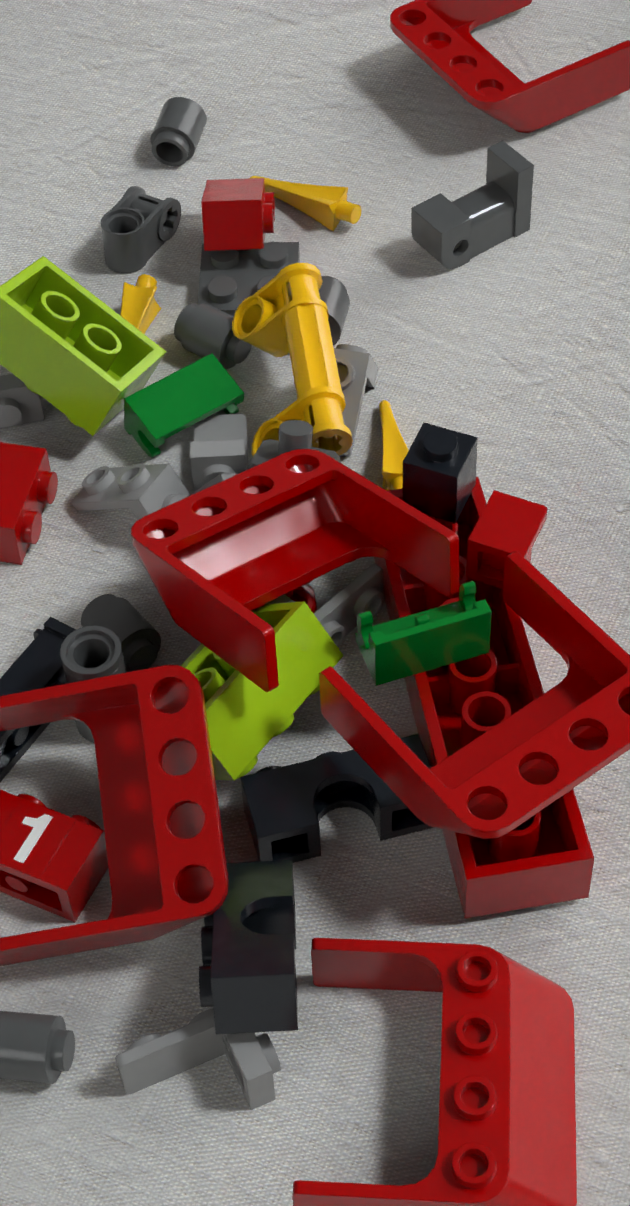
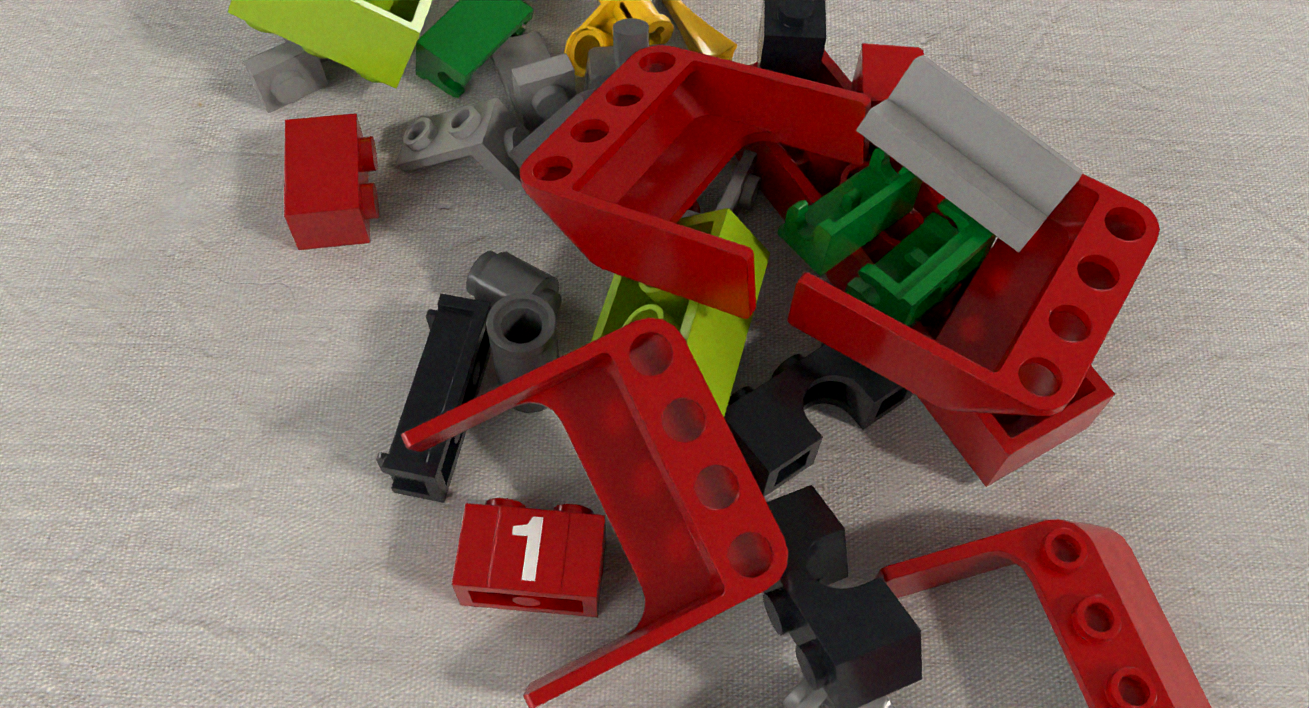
camera: 25 degrees left, 10 degrees up
none -> green hinge [845,198,997,328]
none -> light grey panel [856,56,1082,253]

